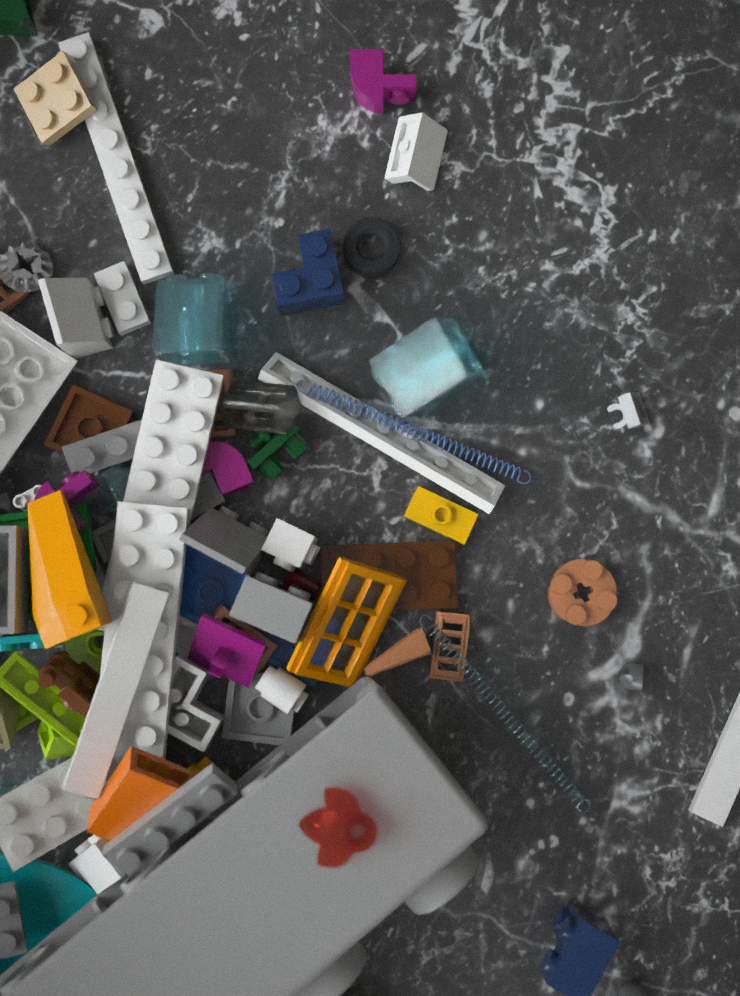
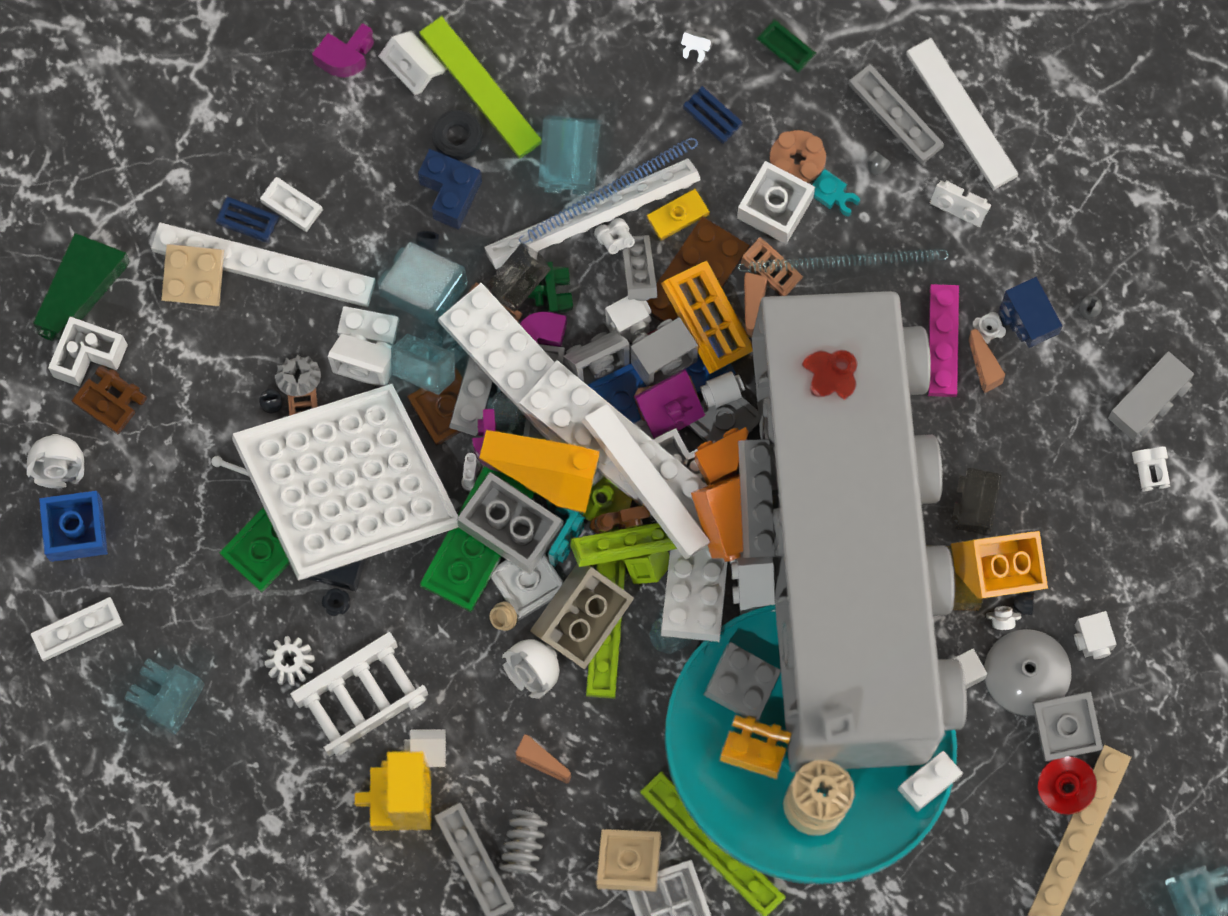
camera: 55 degrees left, 10 degrees down
none -> dark blue tile [216,196,279,243]
none -> white plate [260,177,323,232]
none -> clear light blue brick [391,331,467,395]
none -> black hinge [416,231,439,254]
none -> lime tile [420,16,542,159]
none -> white piece [594,218,635,254]
none -> light grey plate [622,235,657,301]
none -> dark blue tile [683,86,743,144]
none -> orange slope [694,427,749,485]
none -> white brick [737,161,815,244]
none -> dark green tile [756,19,816,73]
none -> teal plate [812,169,860,217]
none -> light grey plate [849,64,944,164]
none -> dark pink plate [928,284,959,397]
none -> white hinge [930,180,991,227]
none -> nougat slope [969,328,1005,393]
none -> white plate [973,312,1006,344]

